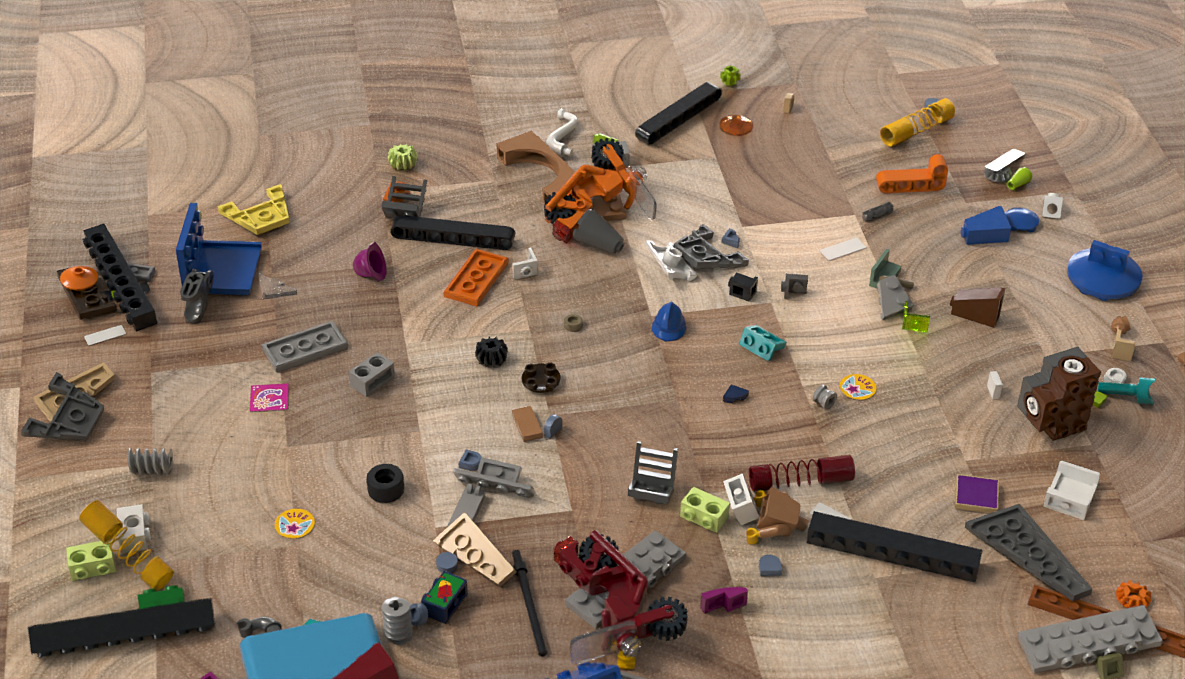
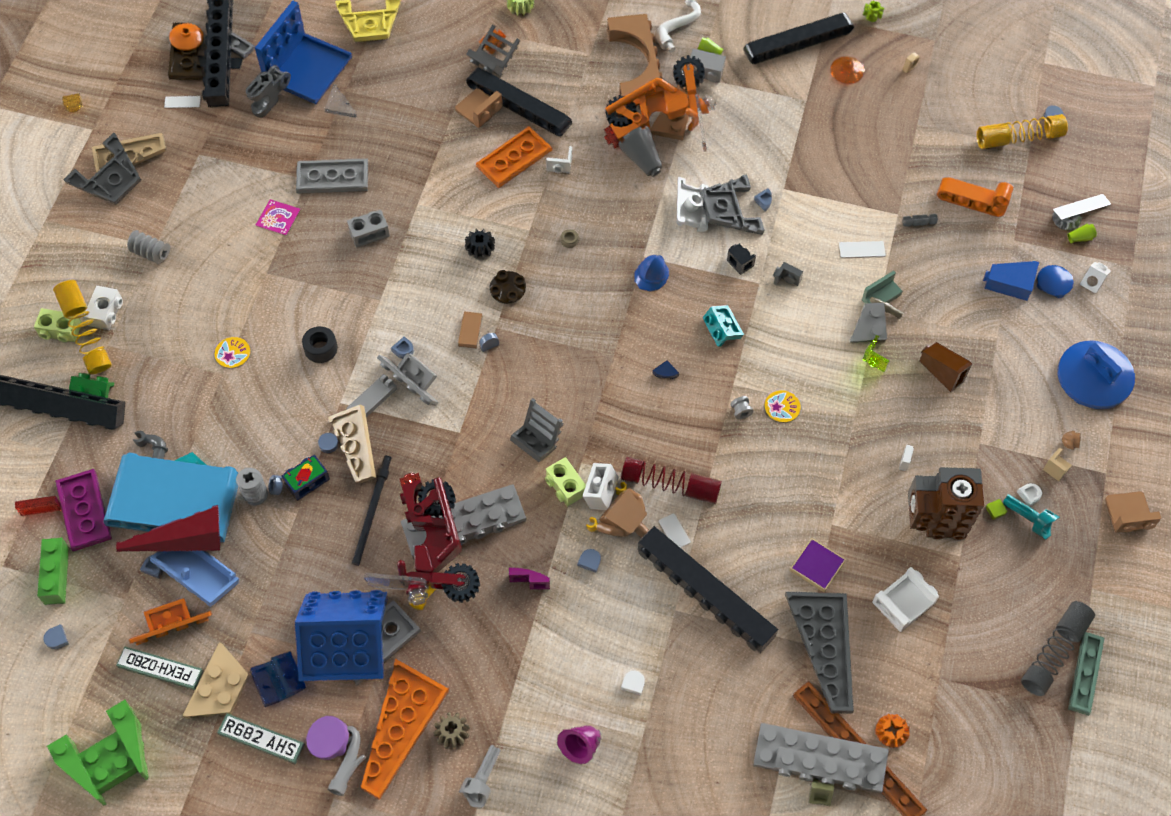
camera: 25 degrees right, 20 degrees up
magenta piece [353,242,387,282] -> none
none -> medium nougat bracket [455,89,502,128]
none -> white tile [621,670,645,695]

